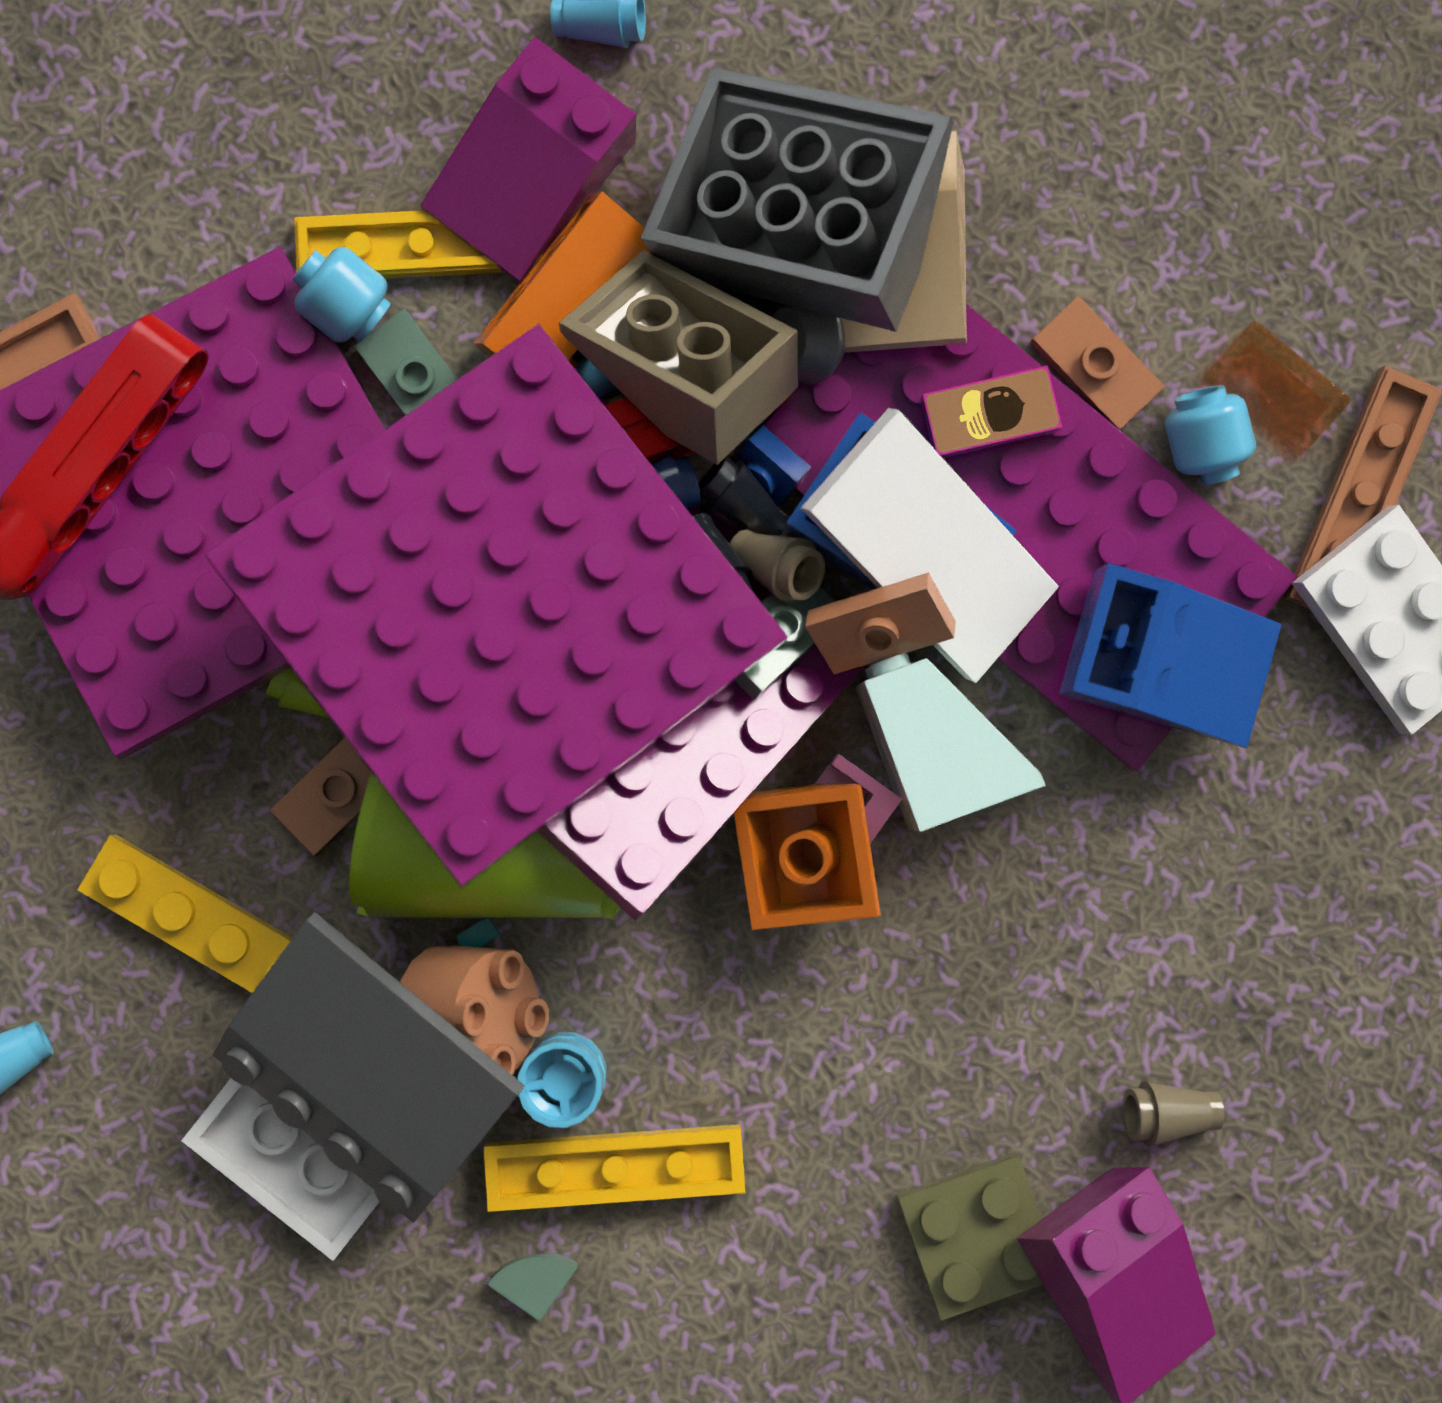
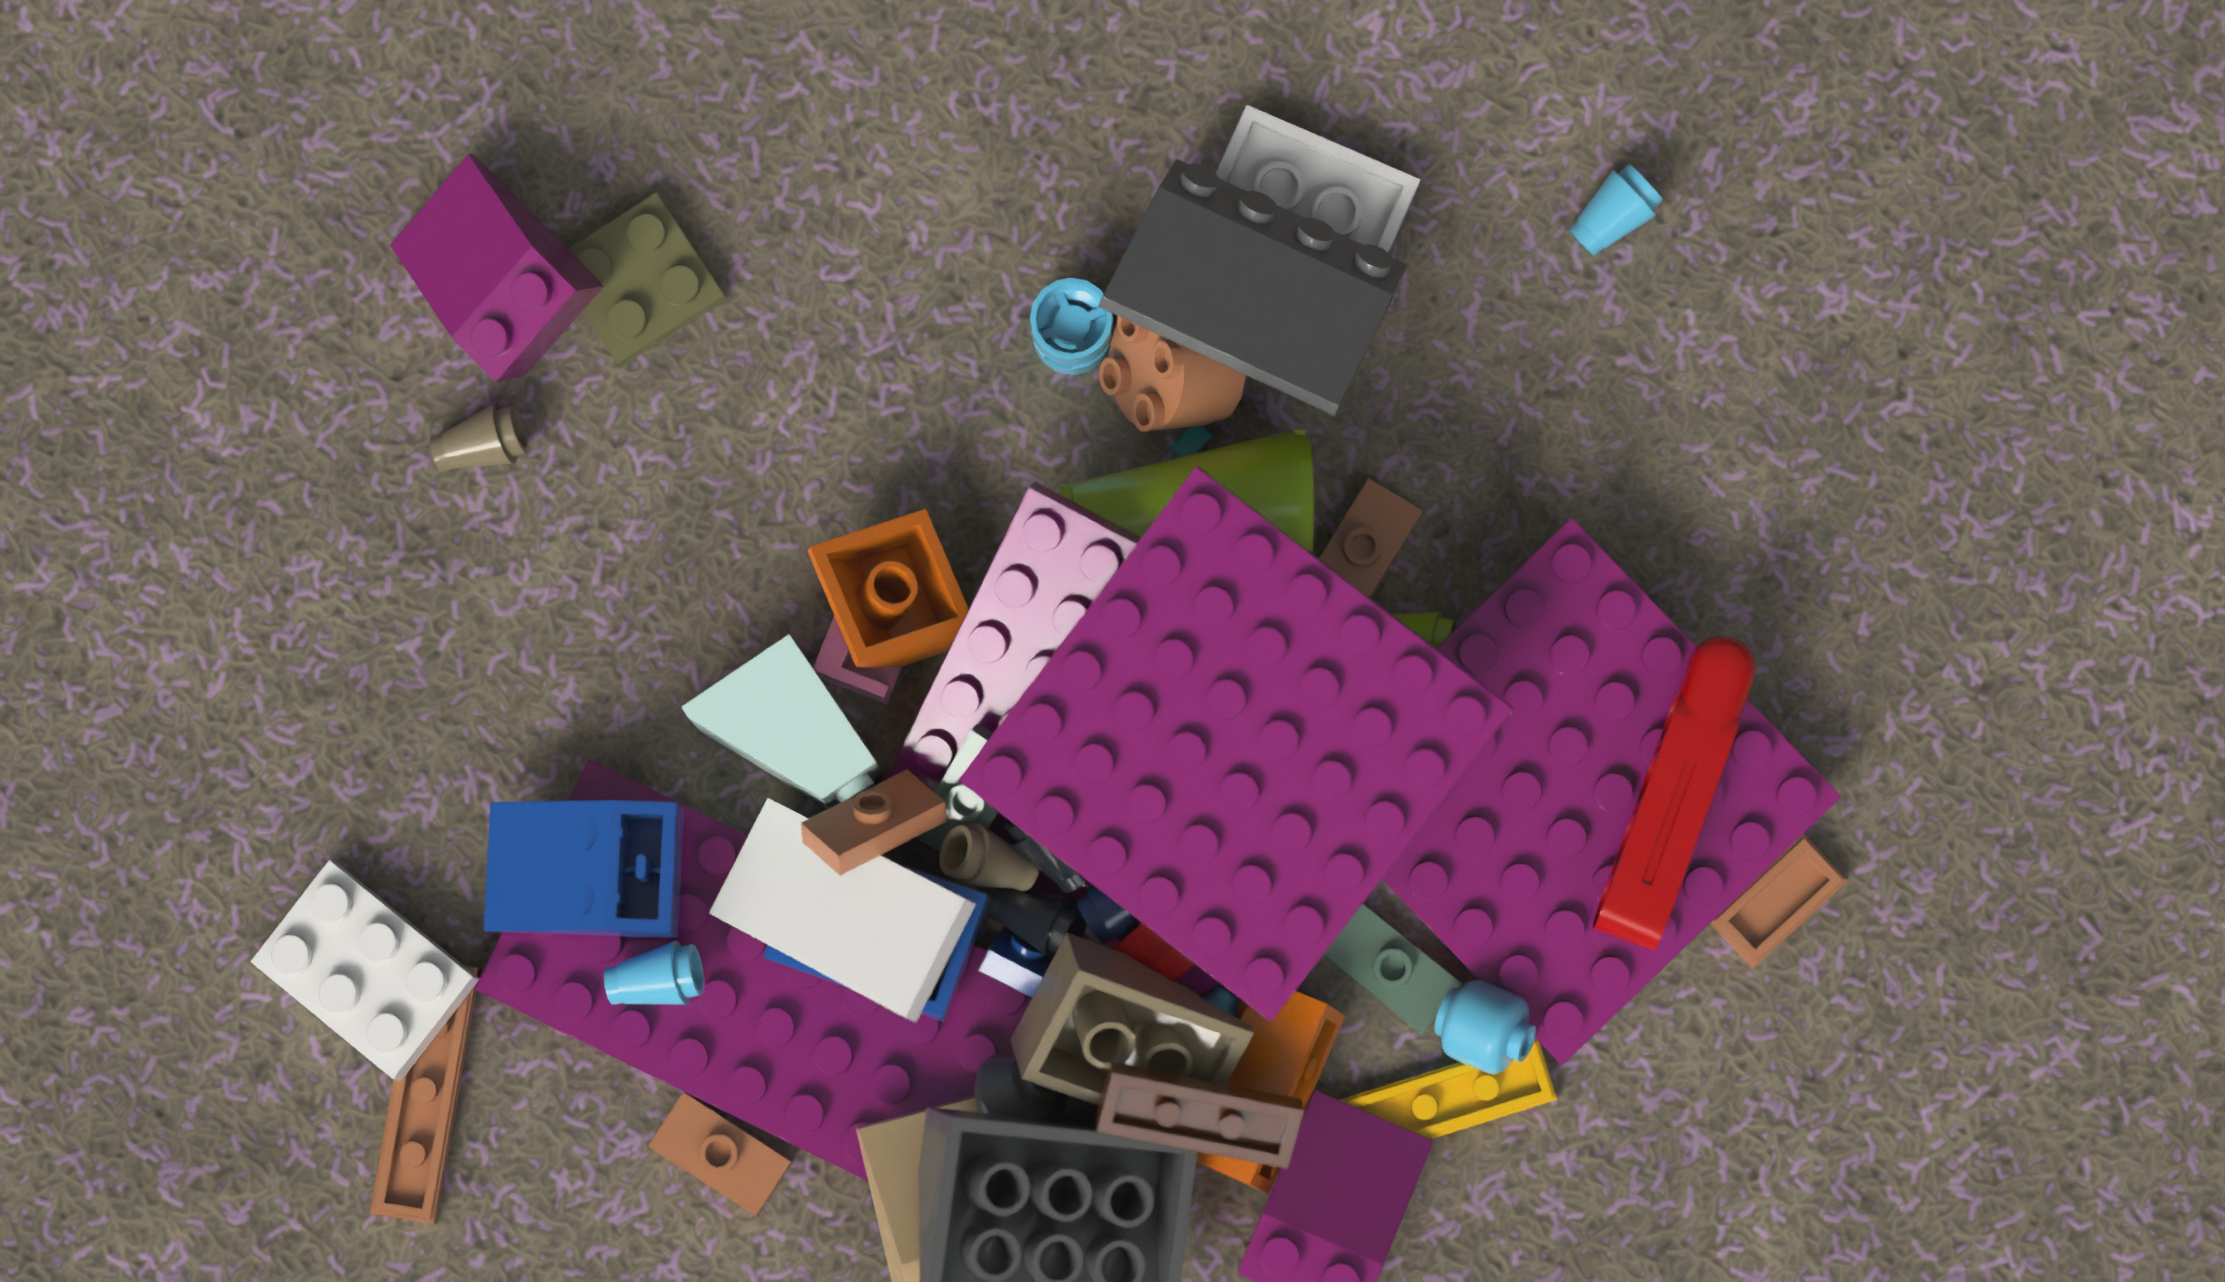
camera: 175 degrees right, 5 degrees down
yellow plate [77,834,292,993] -> none
yellow plate [483,1124,746,1212] -> none
sand green tile [487,1253,578,1322] -> none
medium nougat tile [920,365,1063,458] -> none
medium azure head [1164,385,1256,484] -> none
clear orange slope [1203,320,1351,456] -> none
none -> medium azure cone [604,941,705,1005]
none -> plate [1095,1062,1304,1169]

